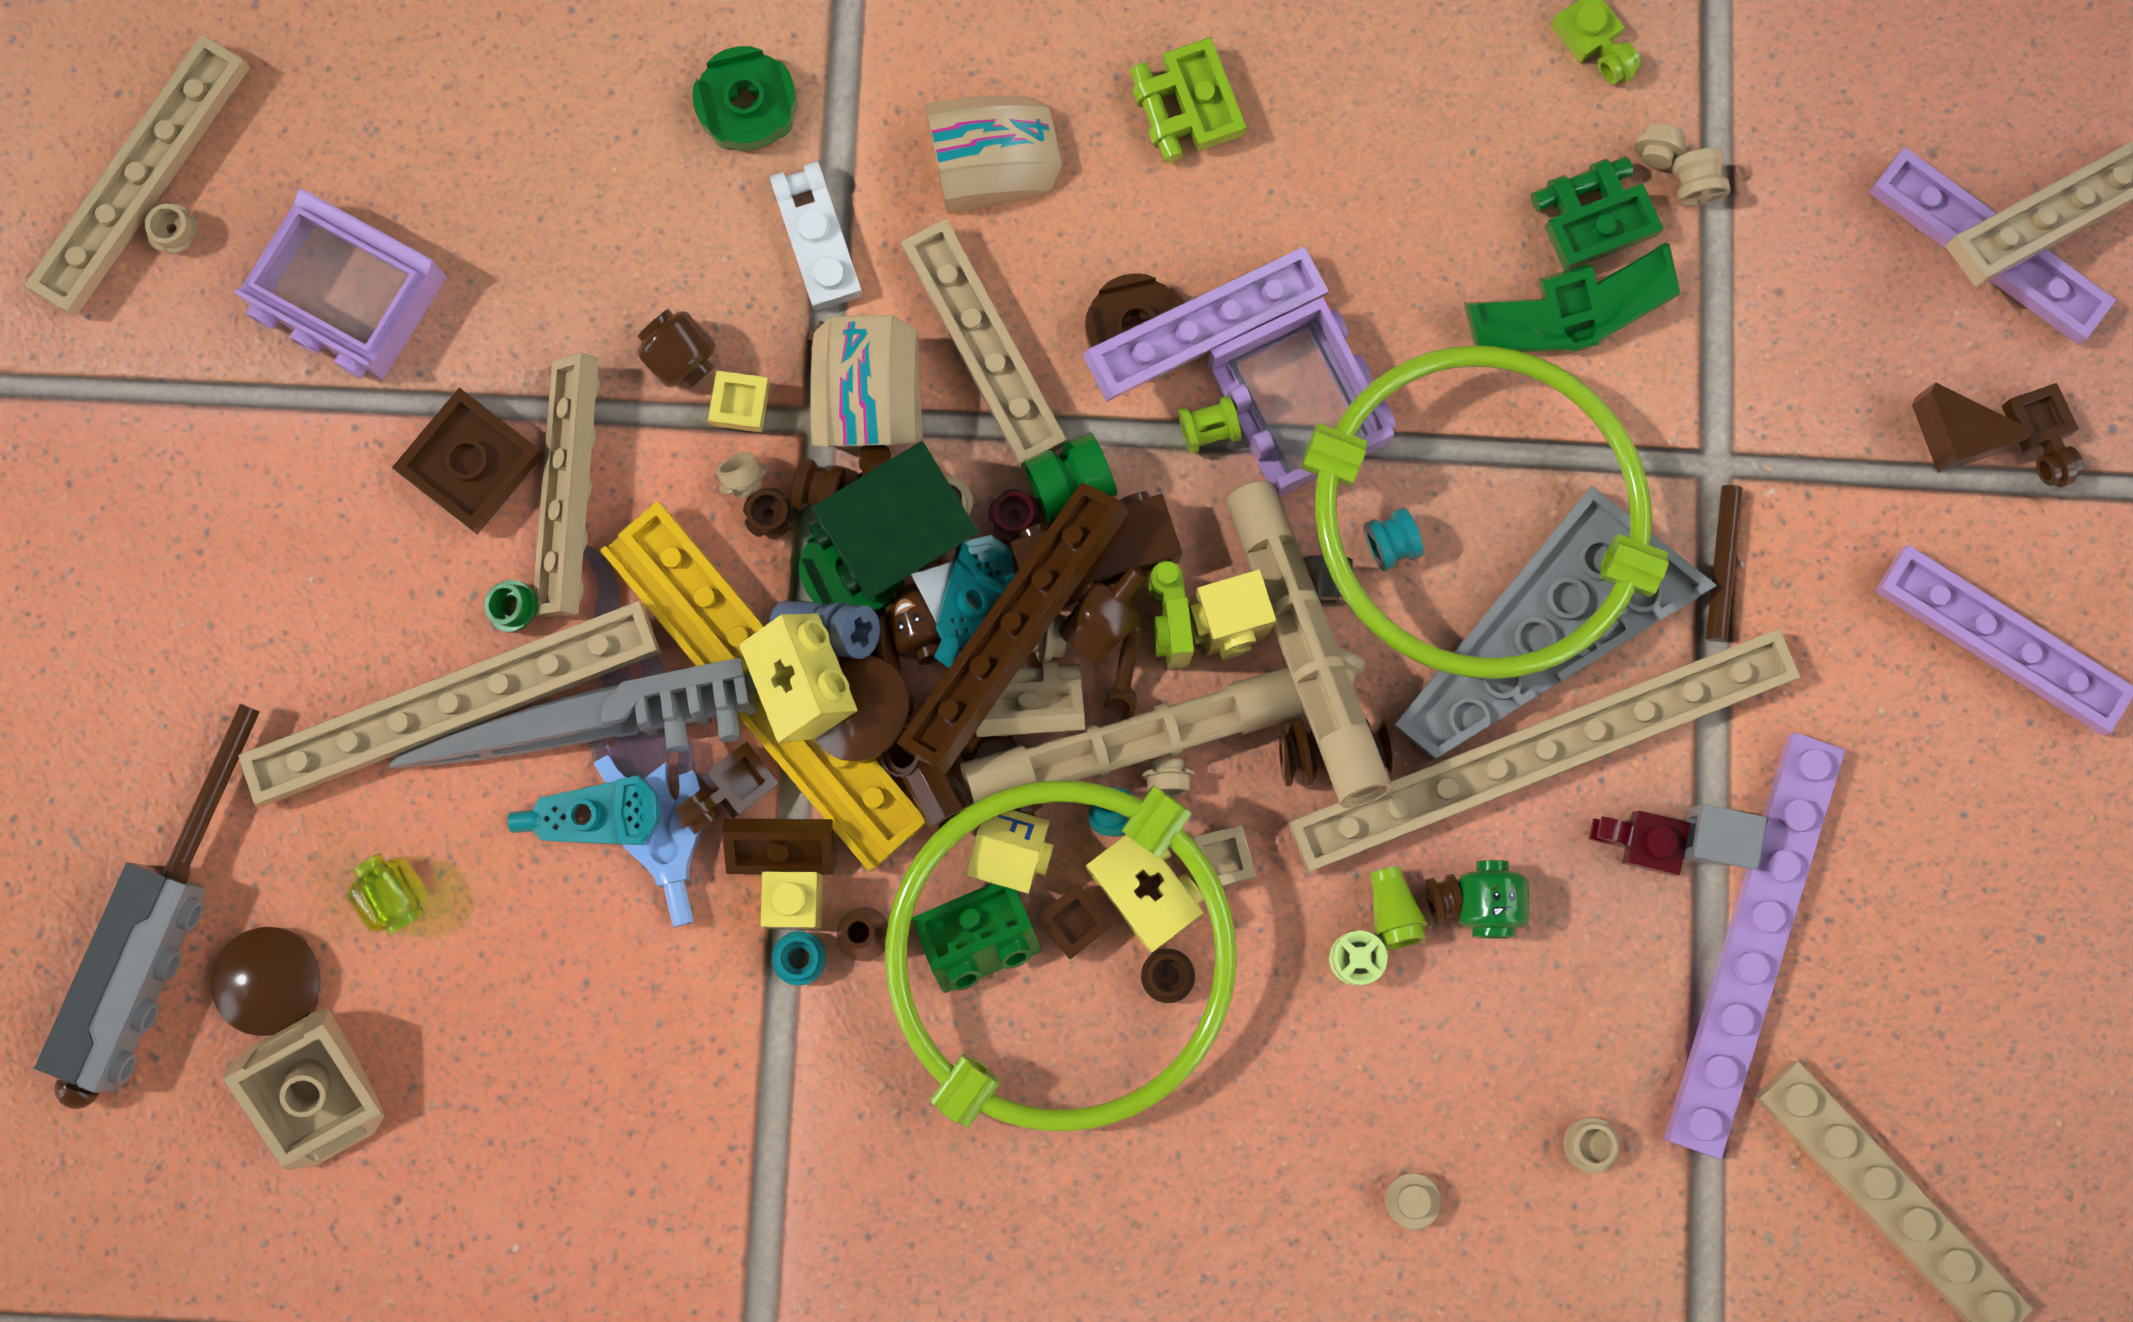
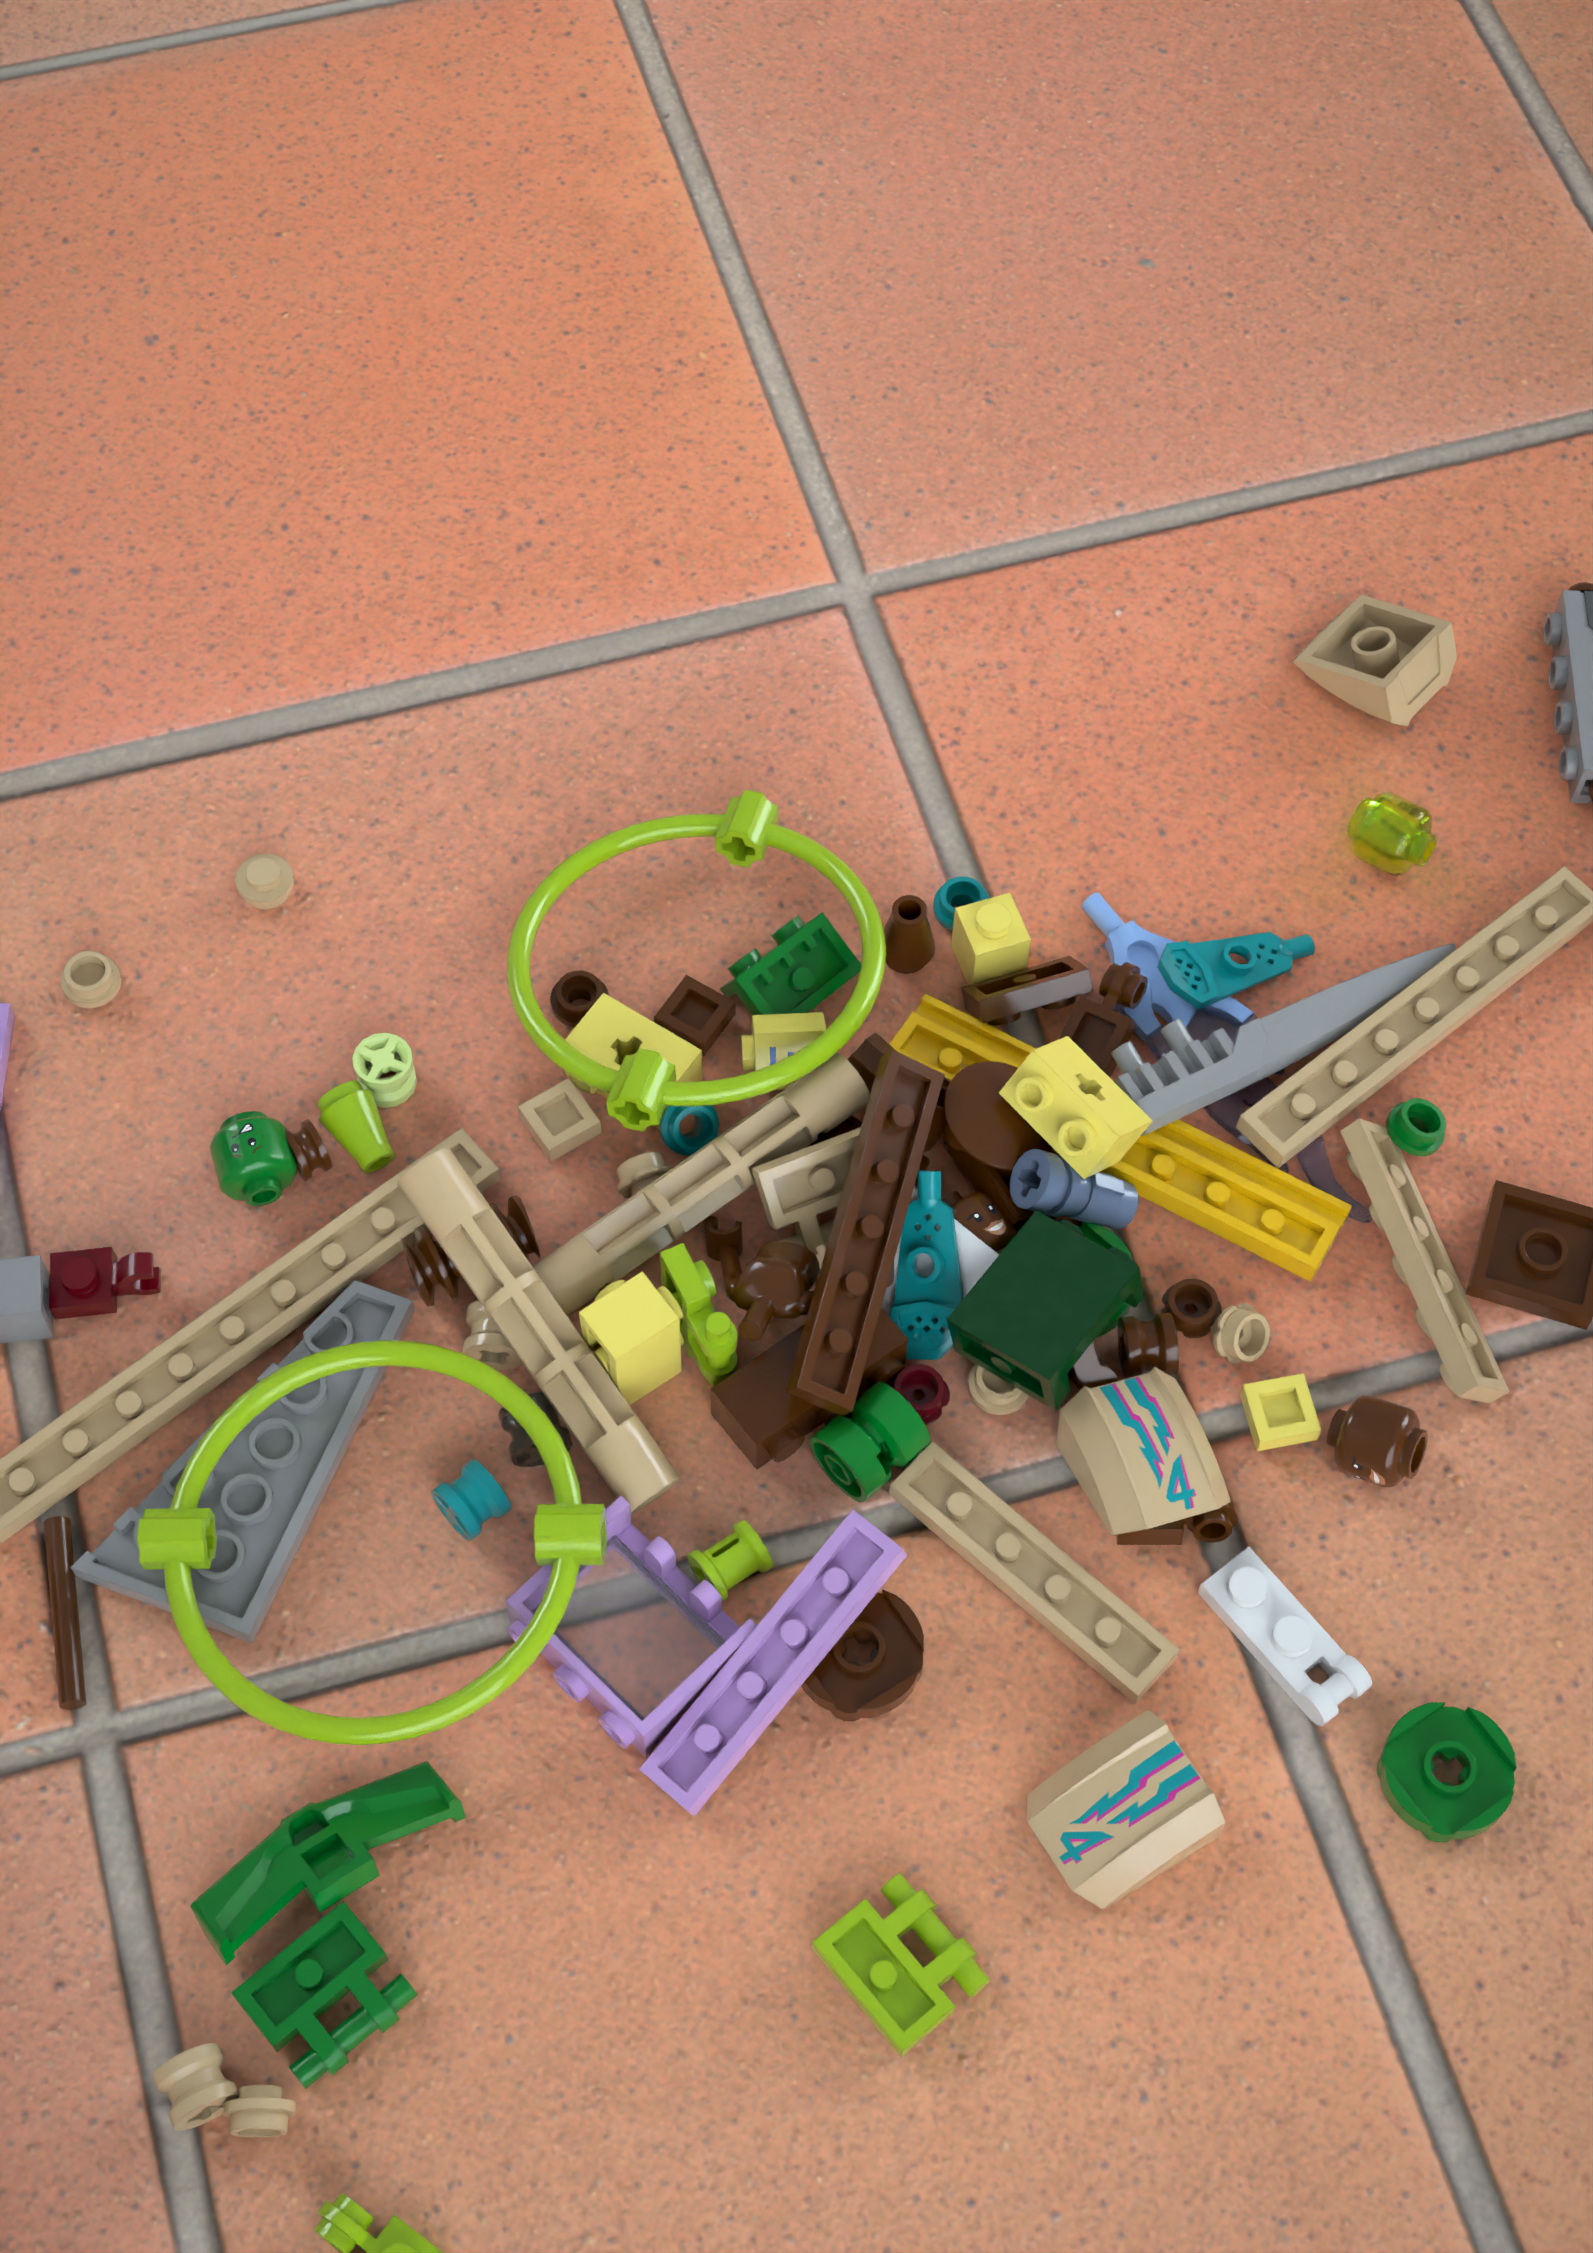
camera: 160 degrees right, 20 degrees down
reddish brown dish [211,927,320,1036] -> none

